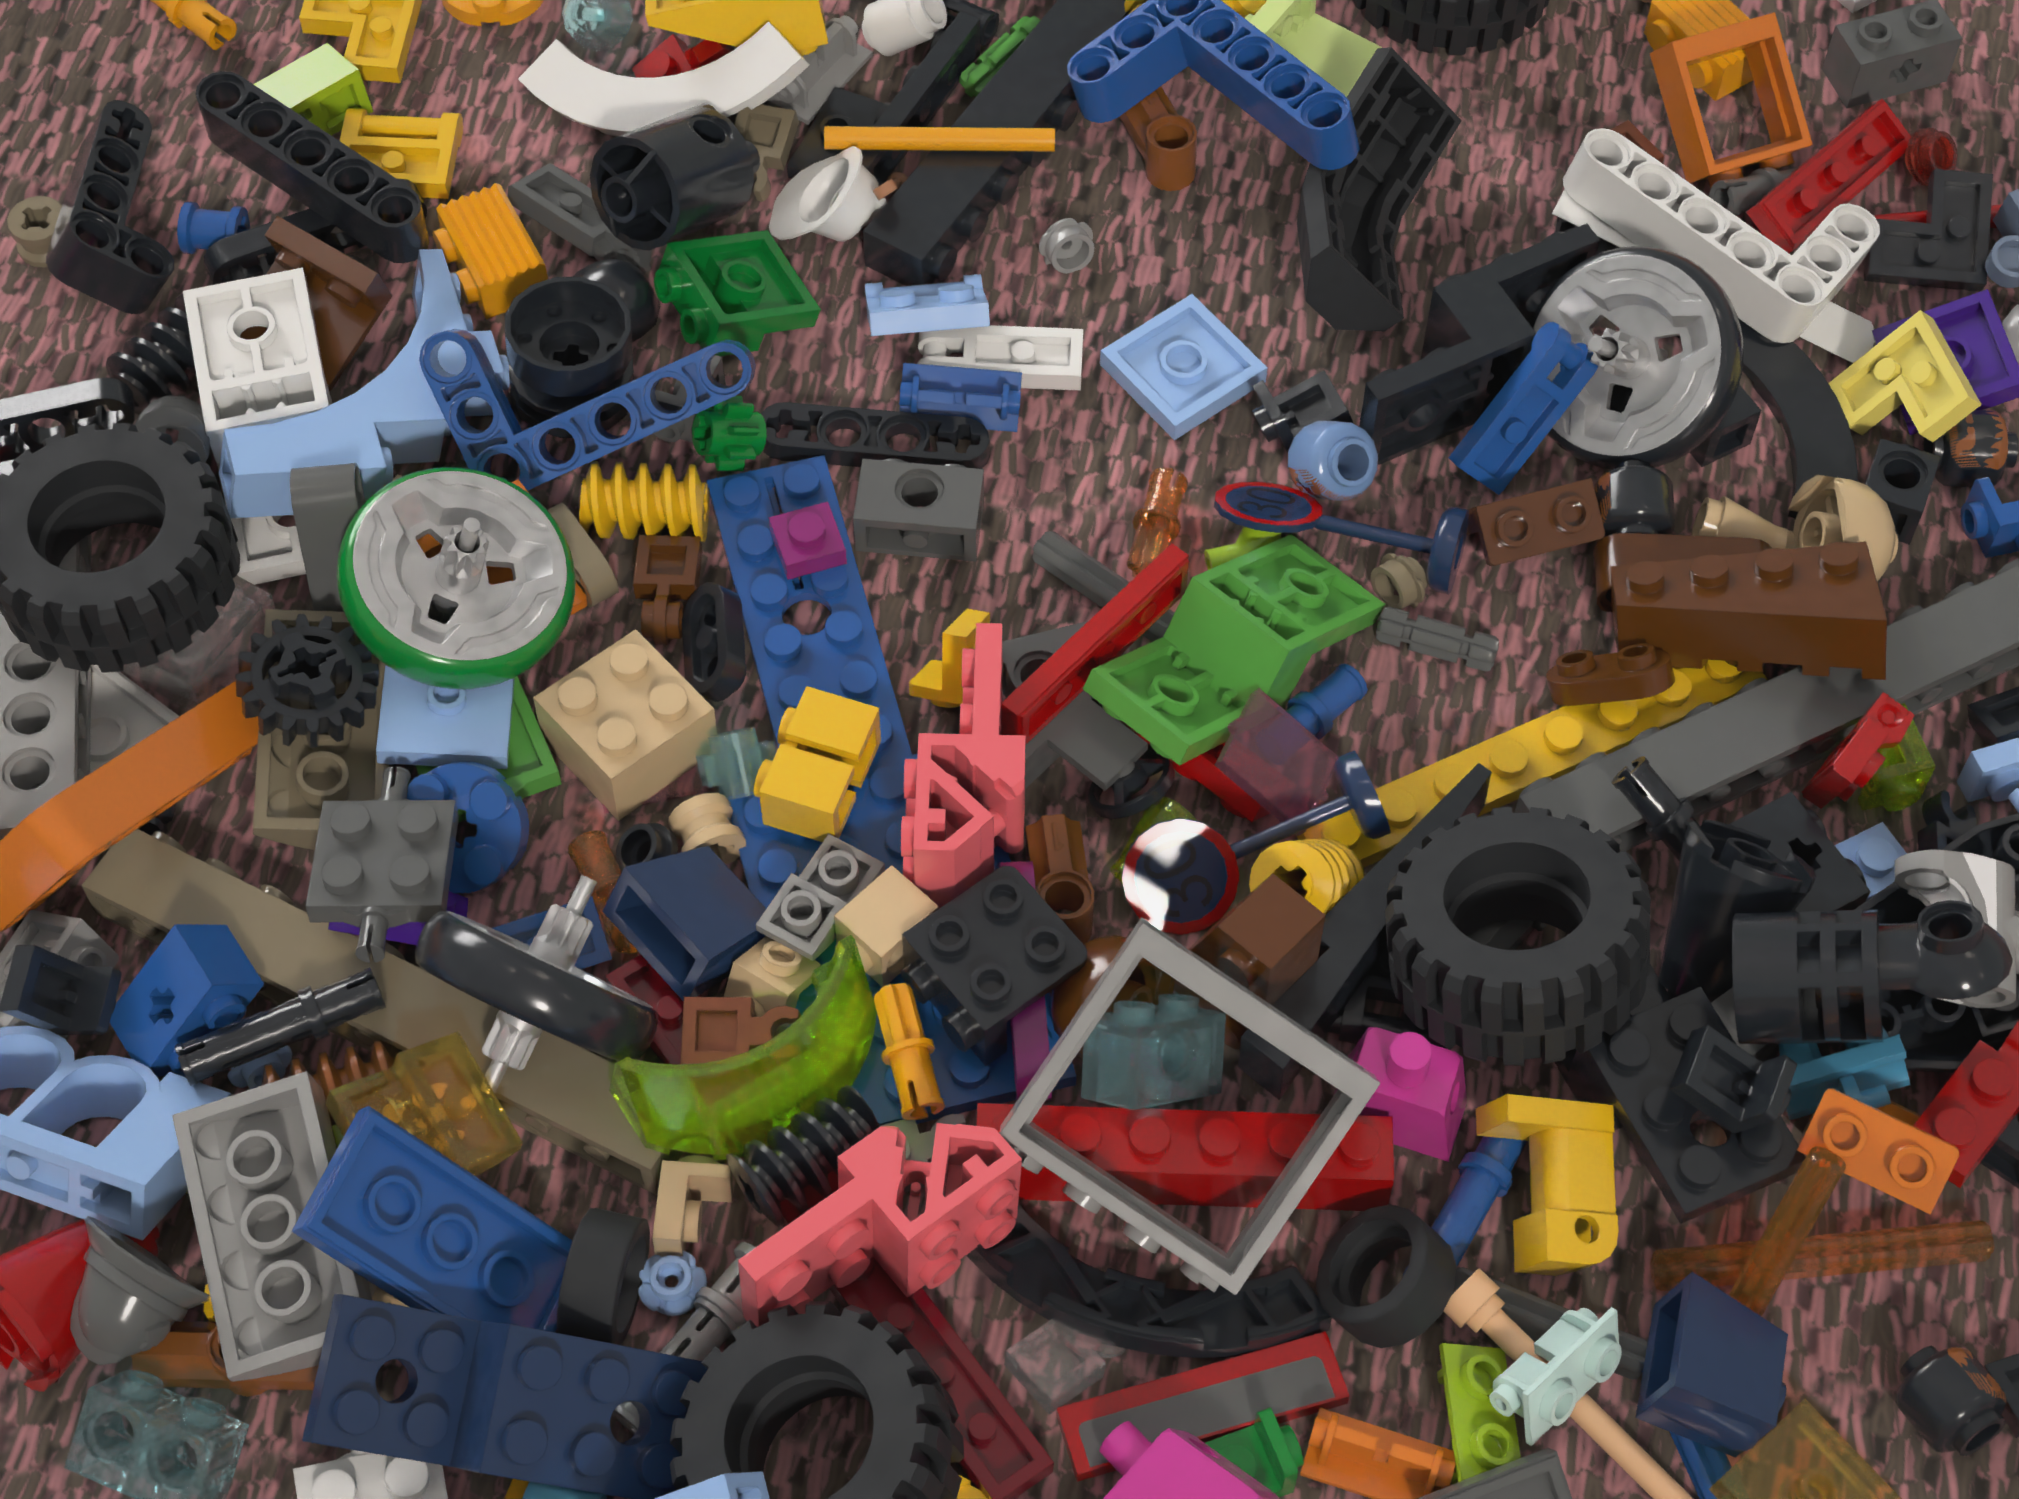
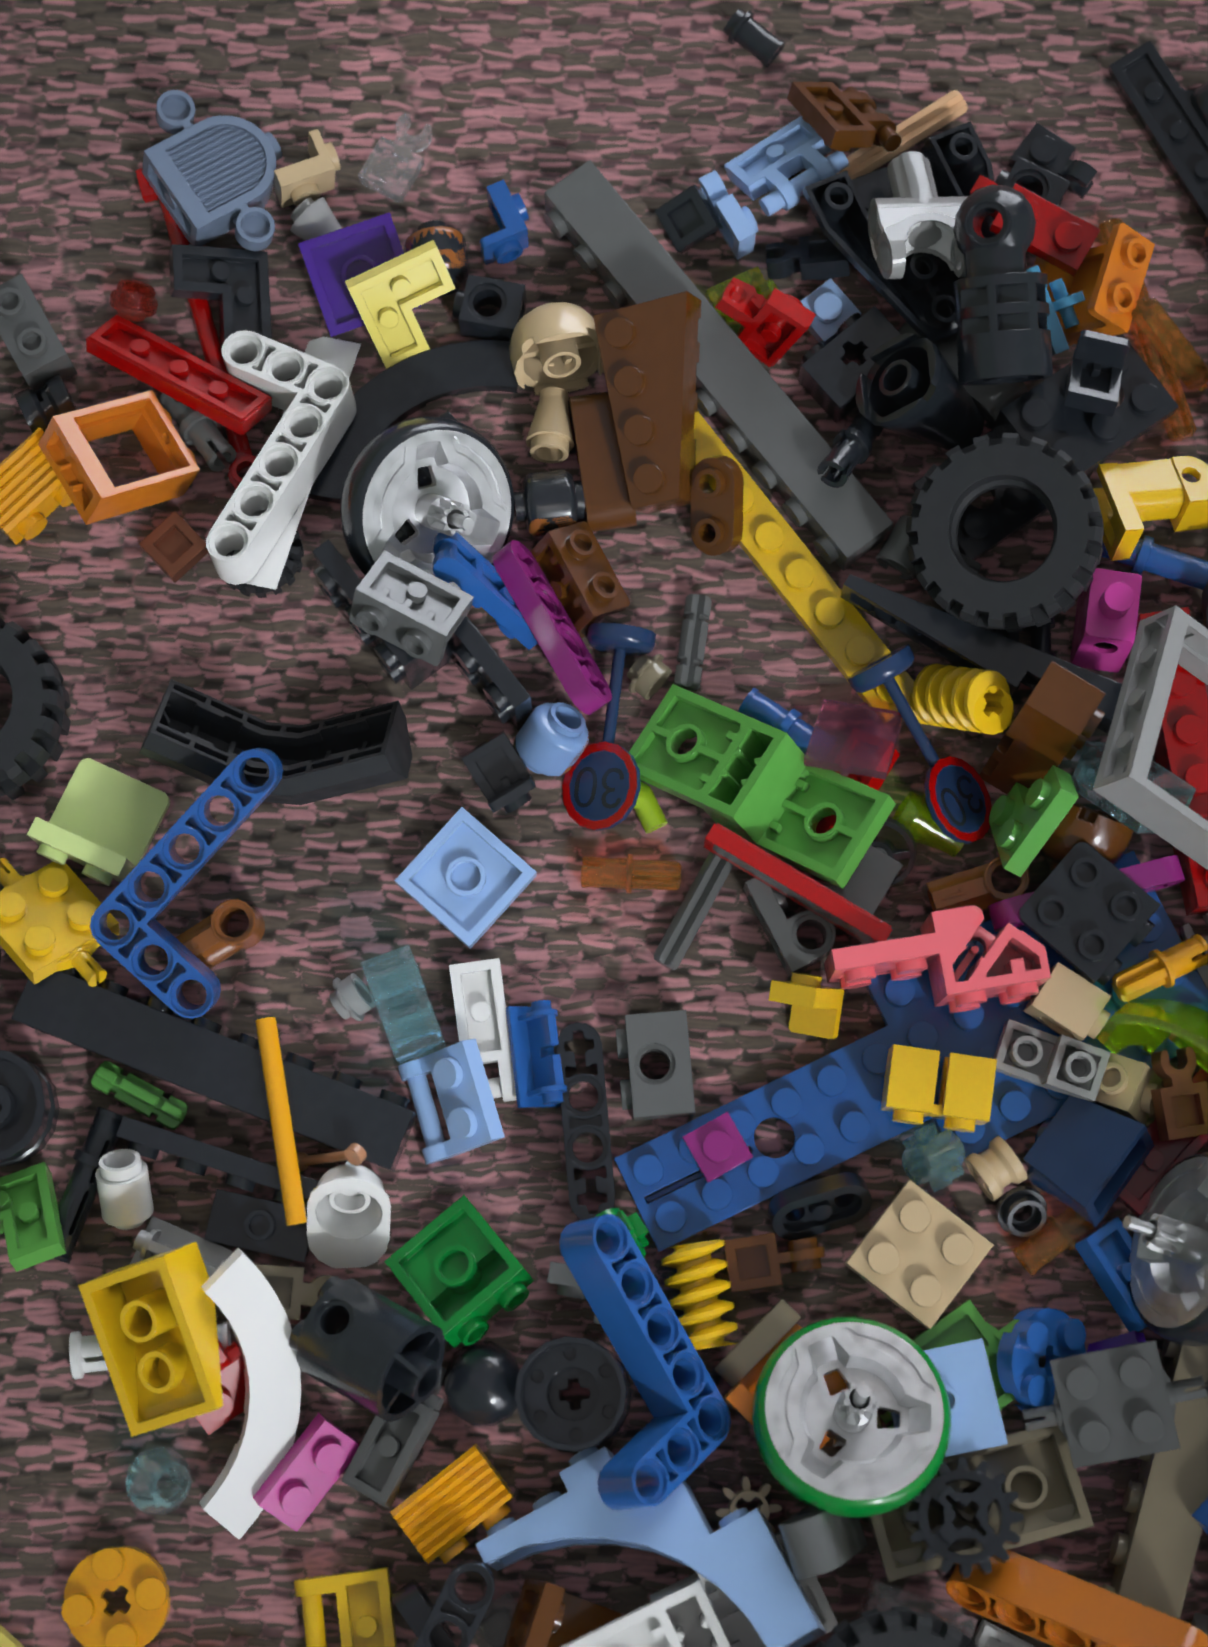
camera: 100 degrees left, 20 degrees up
none -> black wheel [15,375,77,433]
none -> dark pink plate [252,1413,360,1532]
none -> dark grey bracket [349,550,474,666]
none -> clear light blue brick [360,945,448,1065]
none -> magenta beam [492,540,612,715]
none -> bright green plate [989,765,1079,877]

